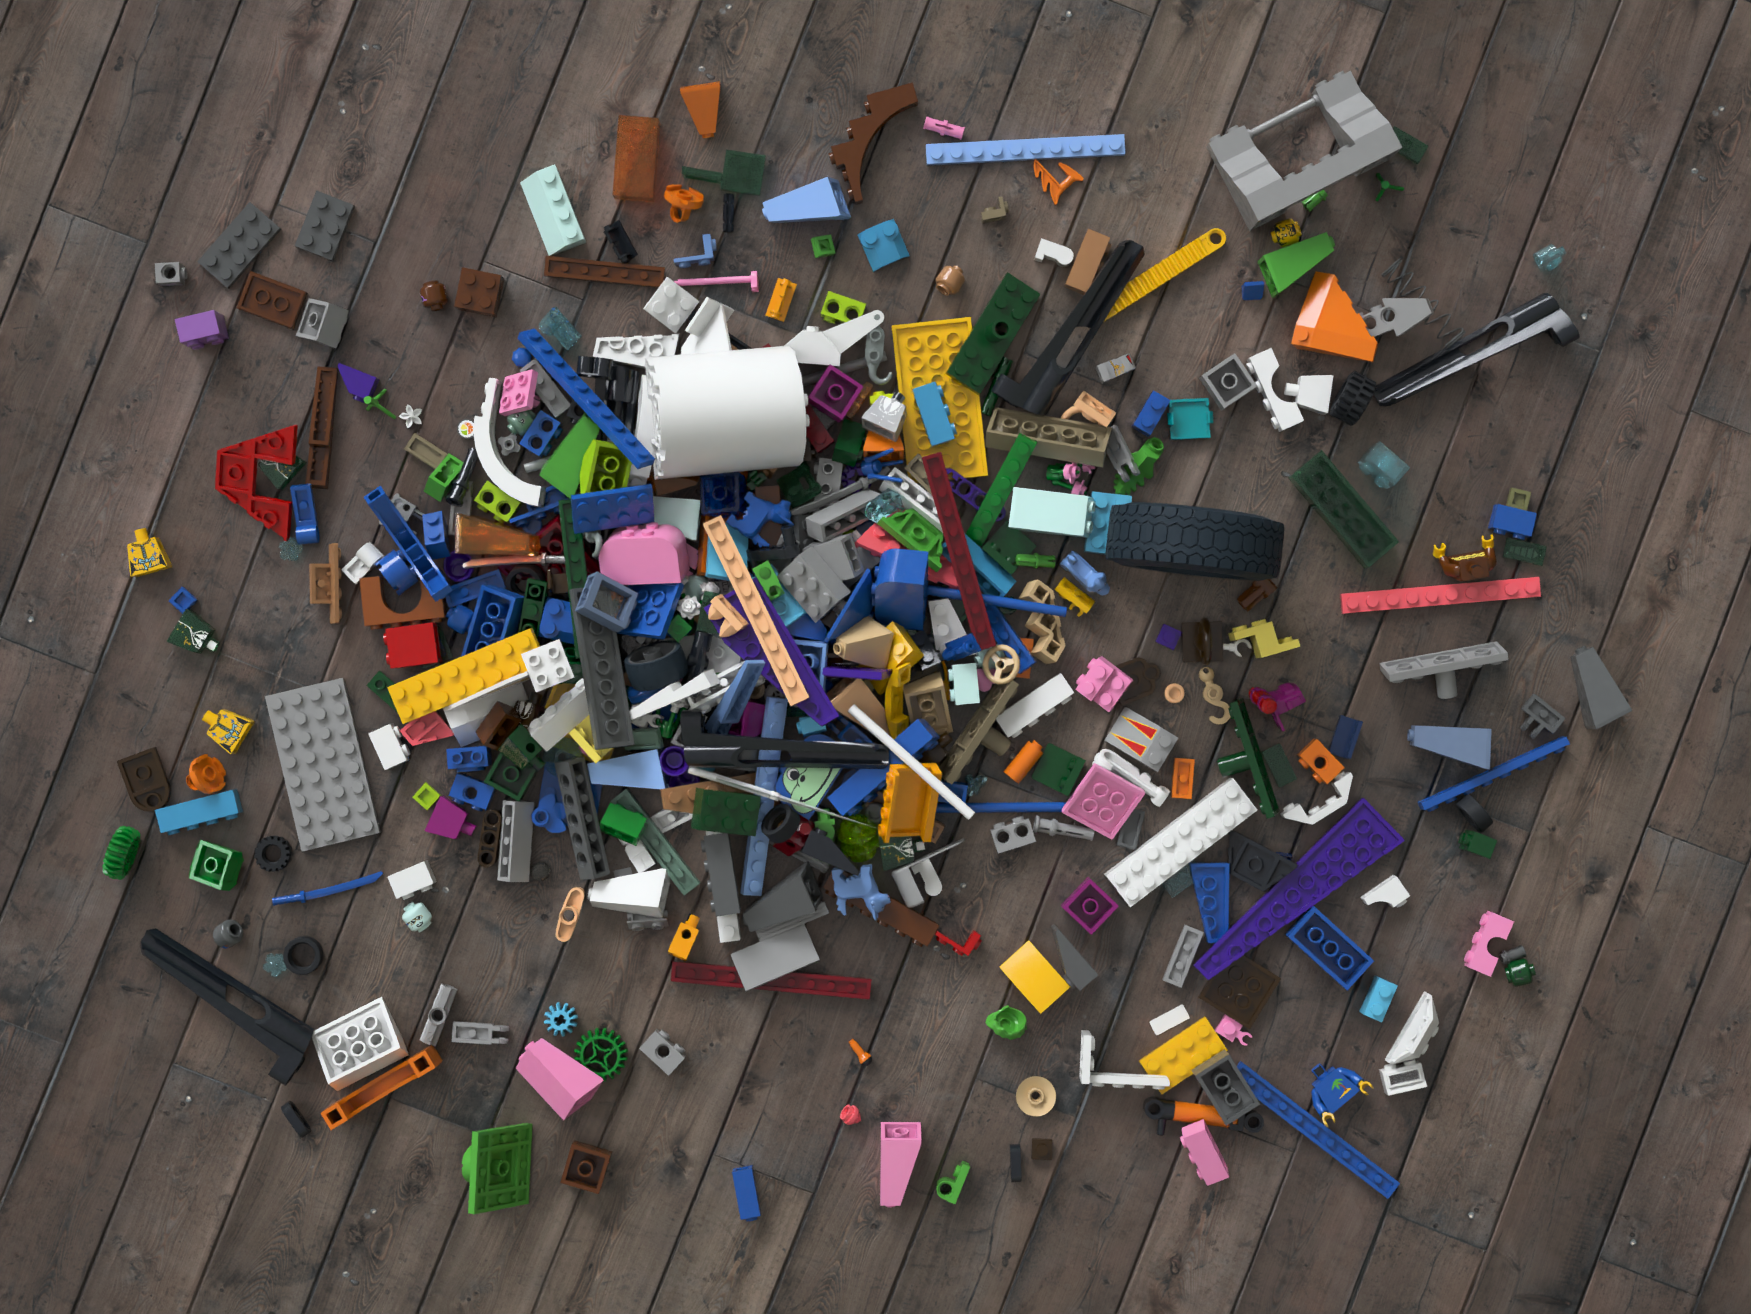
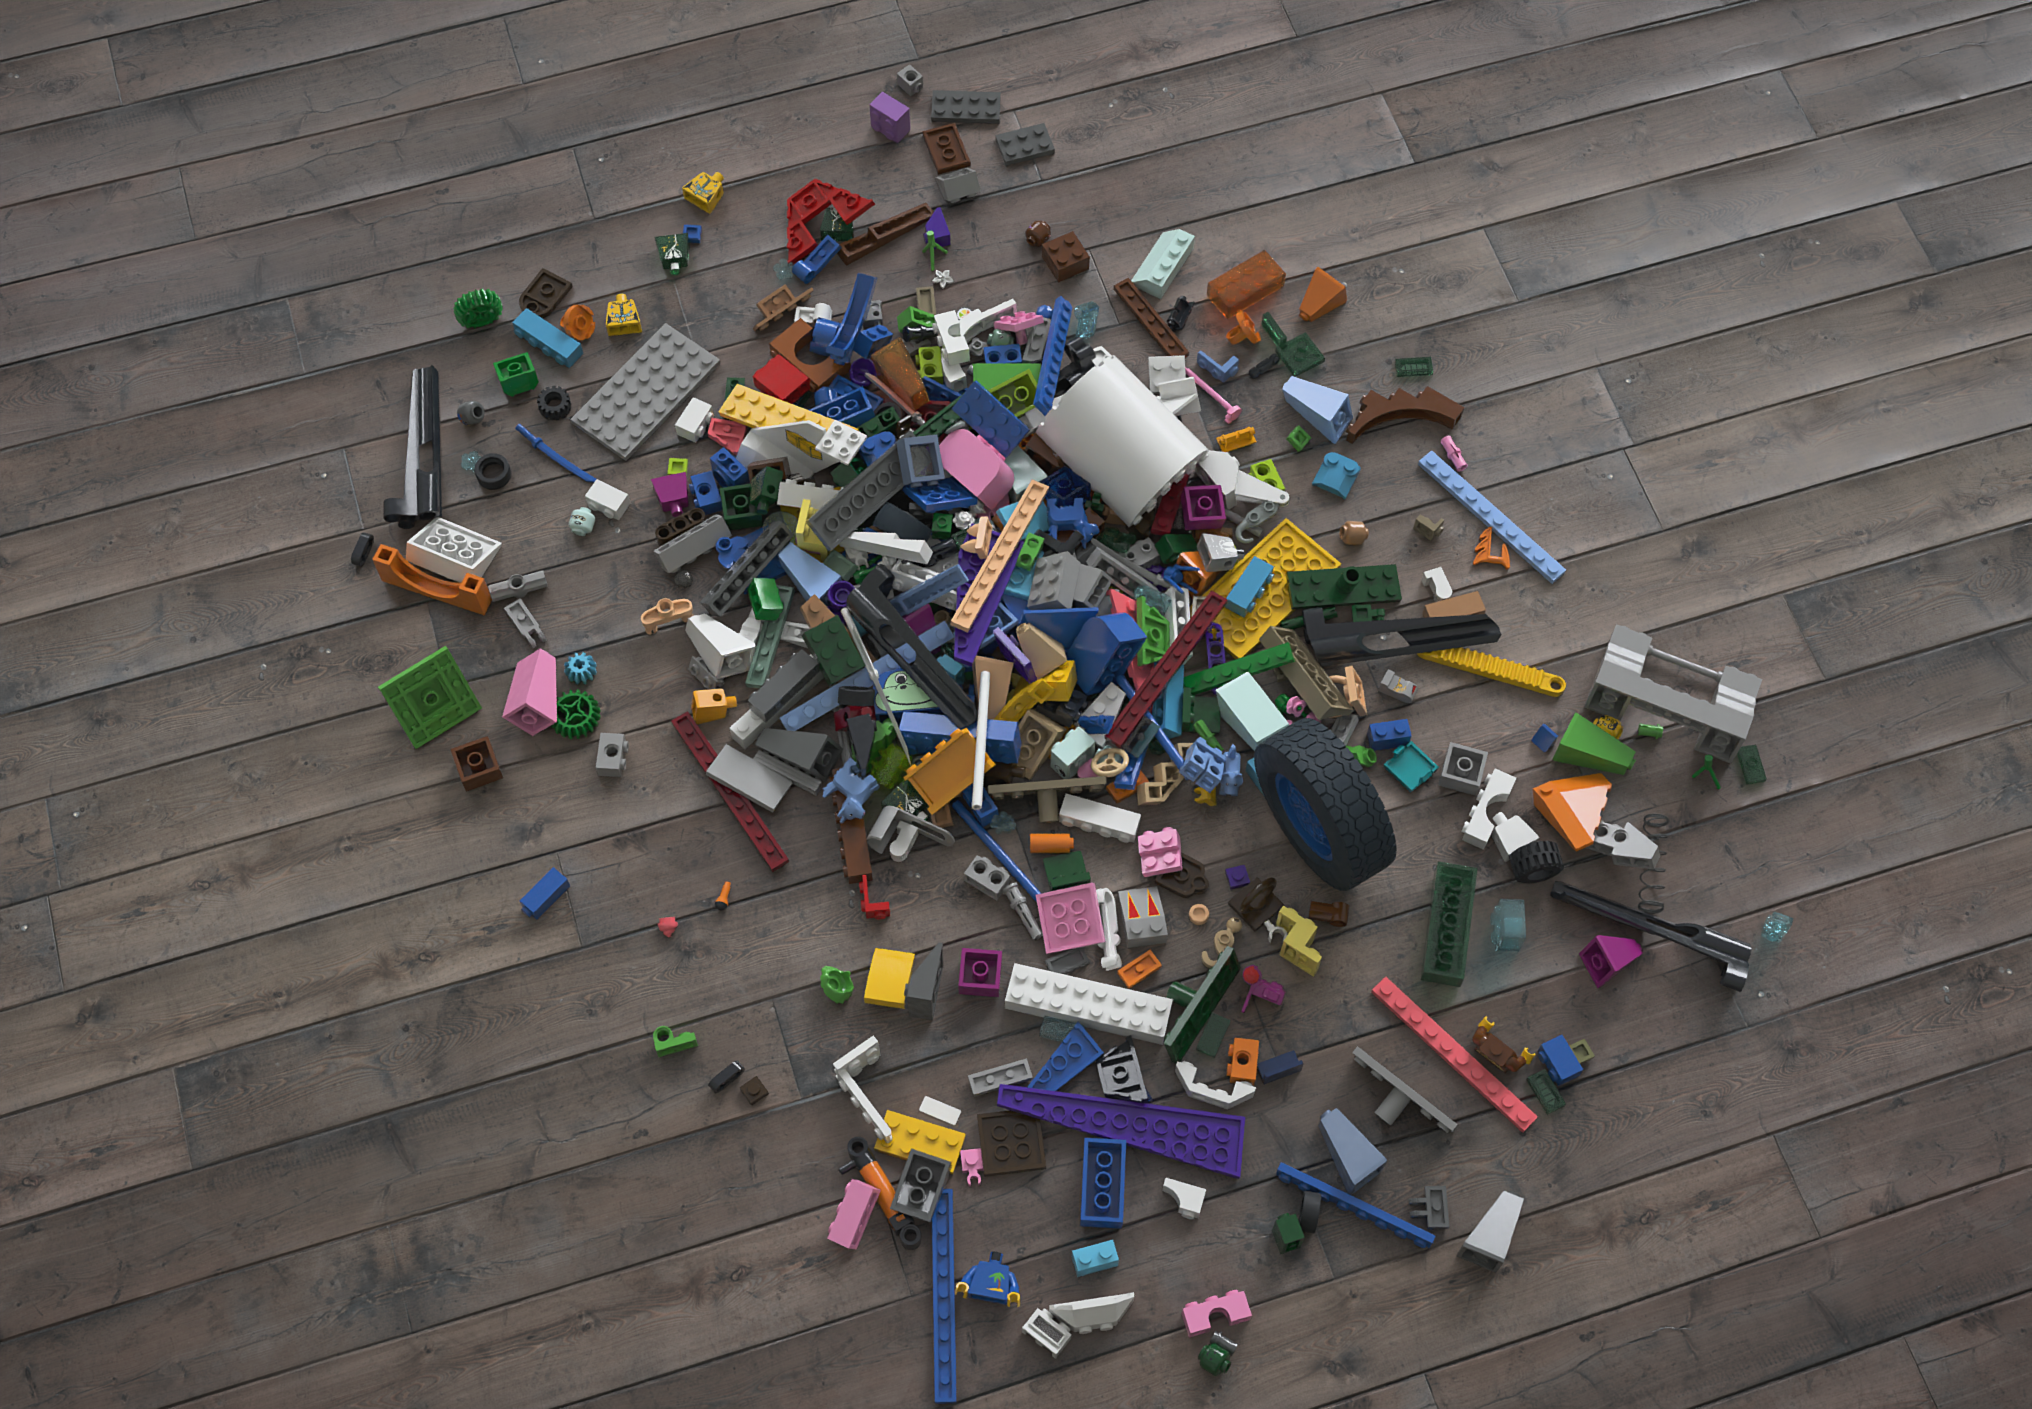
camera: 50 degrees right, 25 degrees down
bright pink slope [880,1122,921,1208] -> none
tan dish [1016,1076,1056,1116] -> none
none -> white arch [932,310,970,366]
none -> clear smoke slope [1122,716,1160,758]
none -> medium blue hips [1179,737,1226,793]
none -> dark green plate [1351,605,1385,622]
none -> clear green tile [1395,357,1433,377]
none -> magenta slope [1579,935,1642,988]

